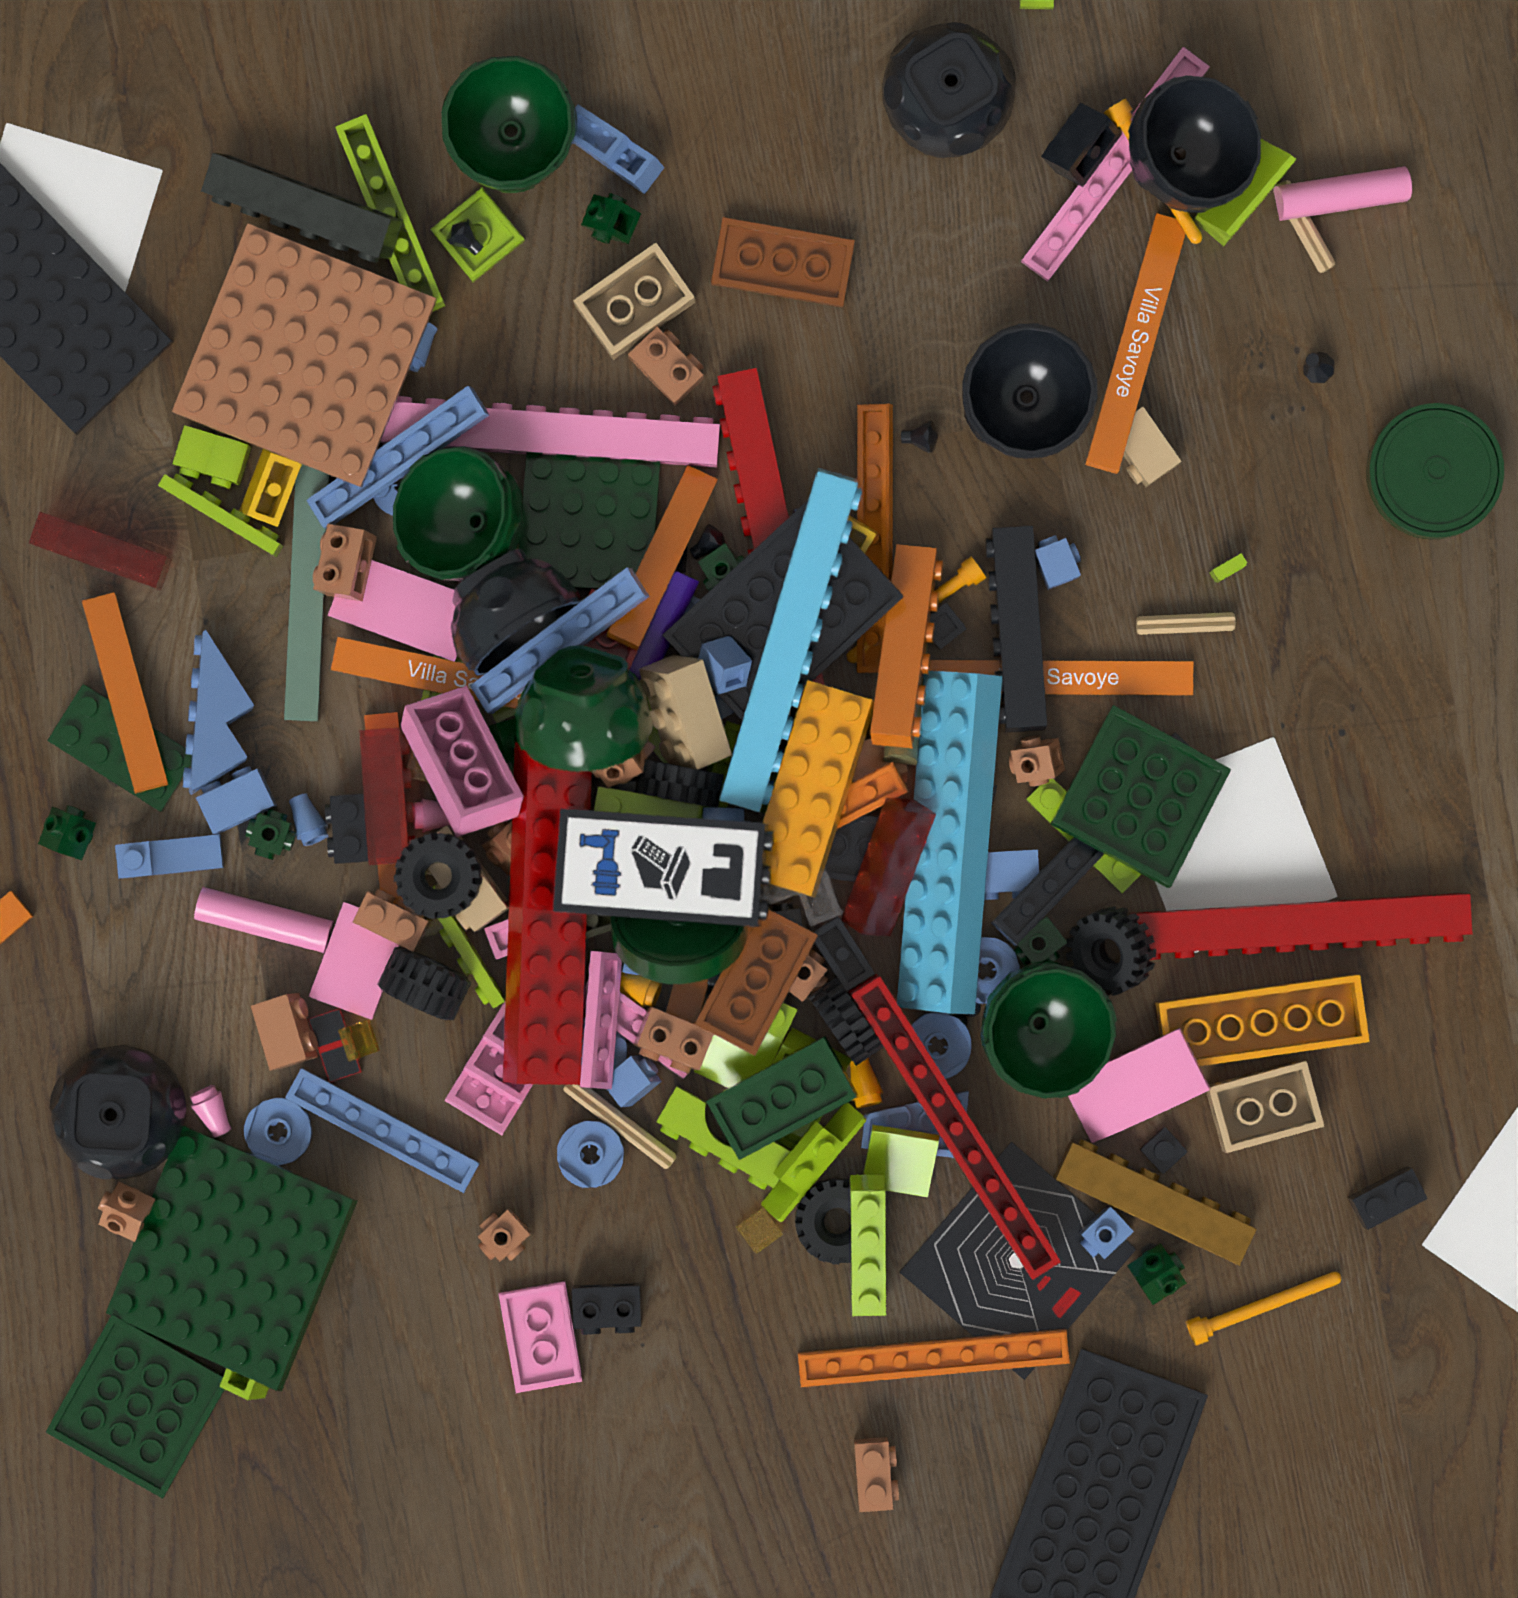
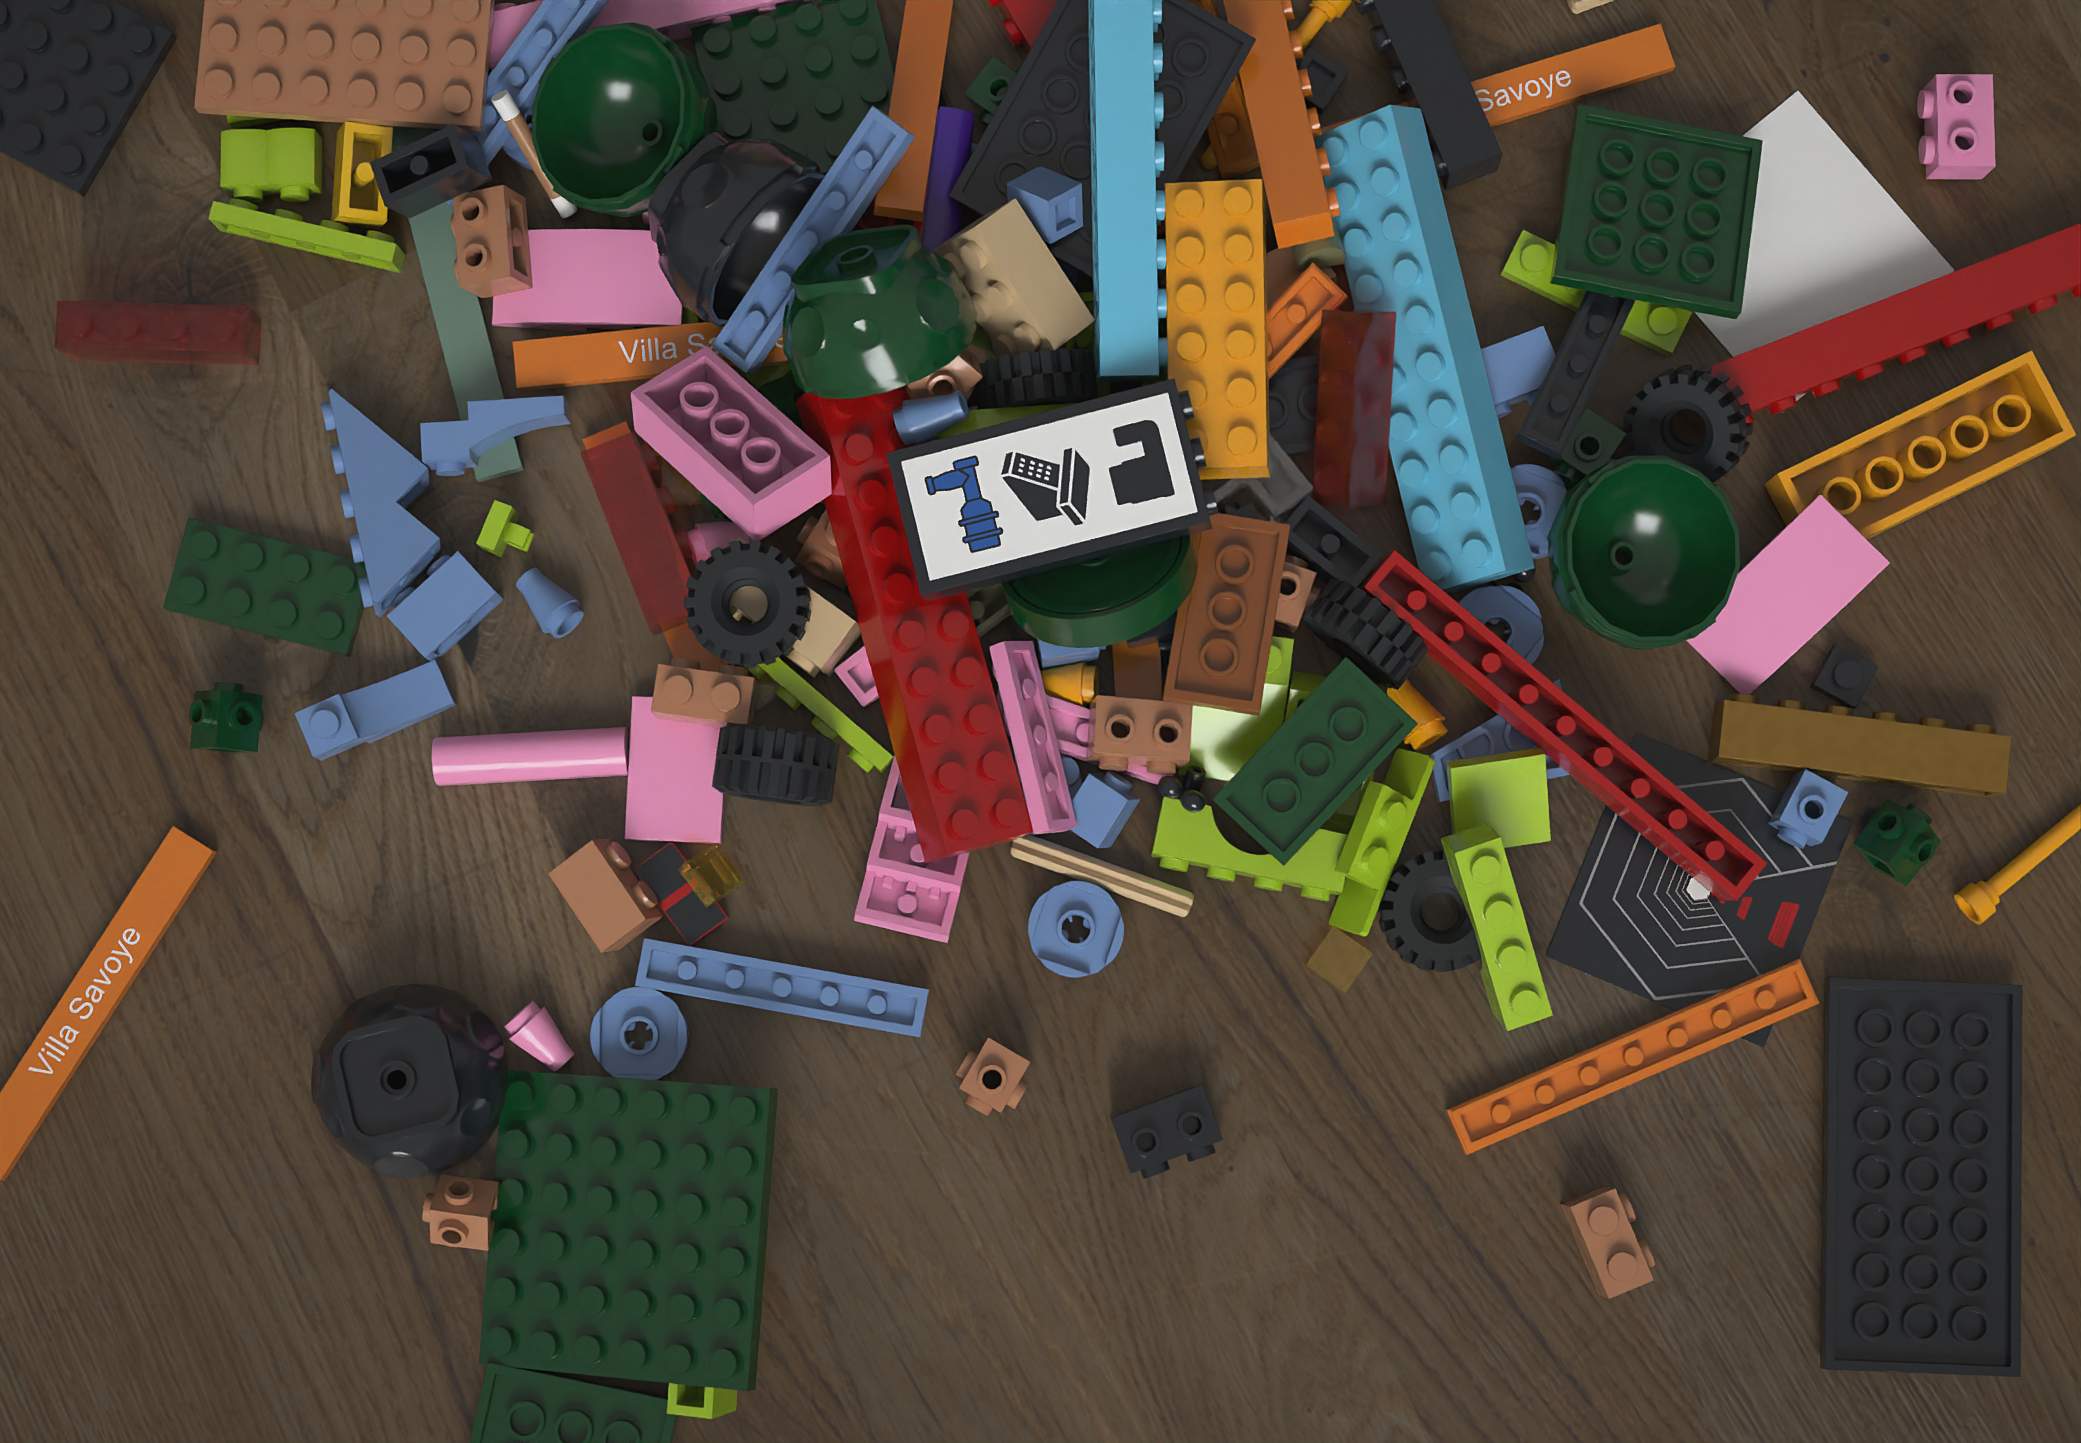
camera: 20 degrees left, 5 degrees down
orange tile [82,592,168,794] -> none
dark green brick [245,809,297,860] -> none
black brick [325,794,372,864] -> none
bright pink tile [498,1281,583,1393] -> none
black rock [689,524,727,560] -> none
nougat brick [1009,735,1065,786] -> none
tan brick [1206,1060,1325,1153] -> none
none -> black brick [370,124,492,218]
none -> medium blue slope [420,396,571,476]
none -> lime tile [476,500,534,558]
none -> bar [491,90,578,218]
none -> medium blue cone [893,391,970,446]
none -> black piece [1158,766,1206,813]
none -> bright pink brick [1917,74,1996,179]

